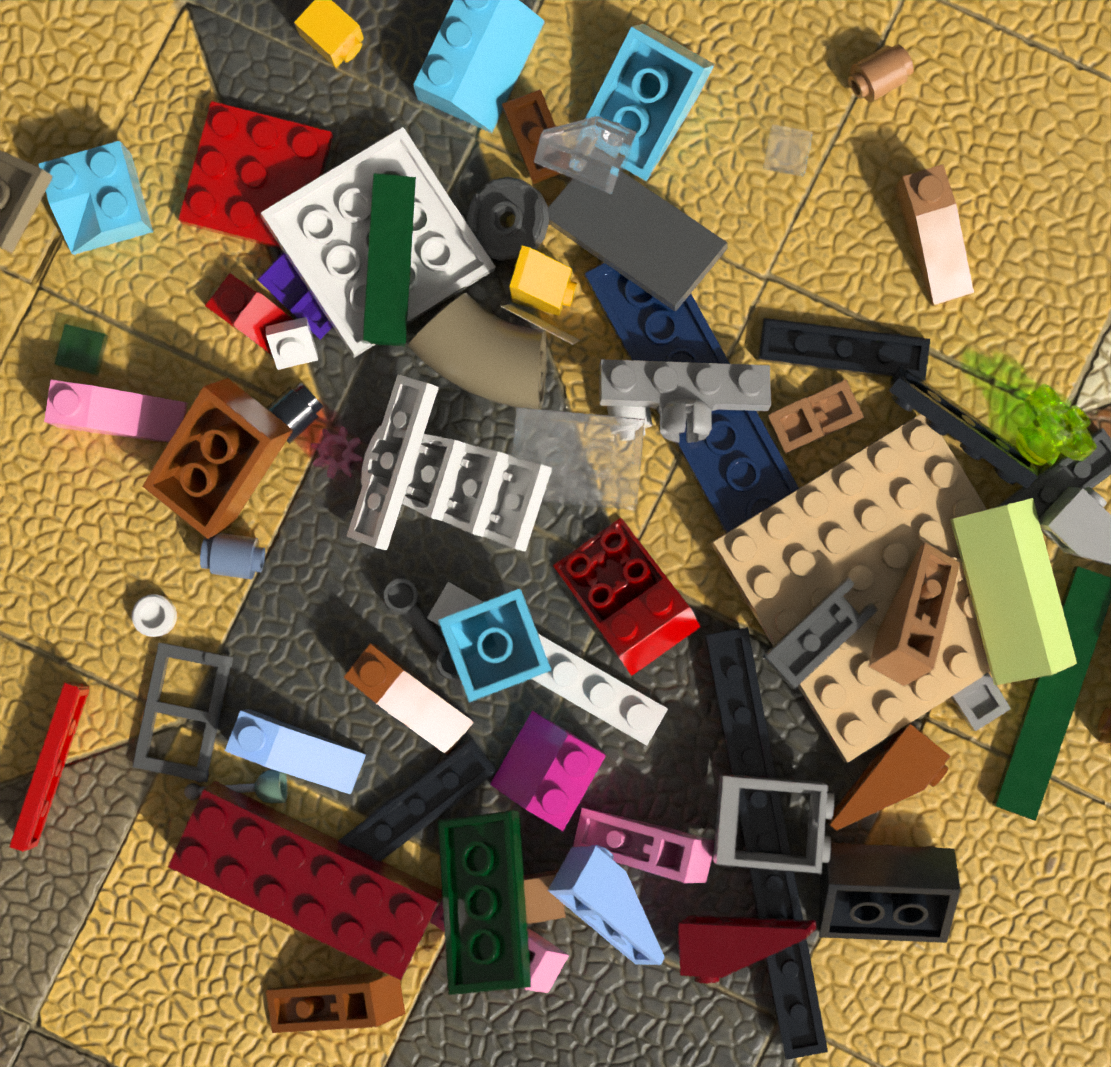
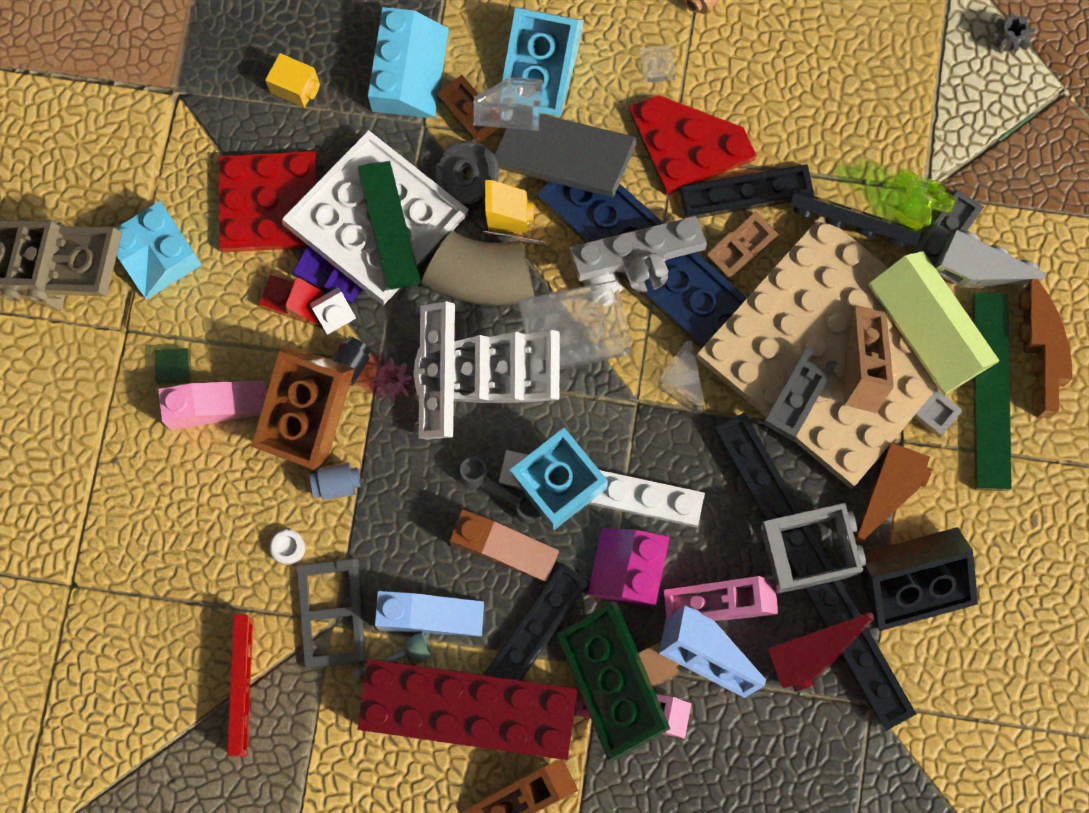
camera: 20 degrees left, 10 degrees down
red slope [553,518,700,676] -> none
slope [894,164,974,306] -> none
none -> red plate [629,95,757,195]
none -> clear slope [657,341,705,414]

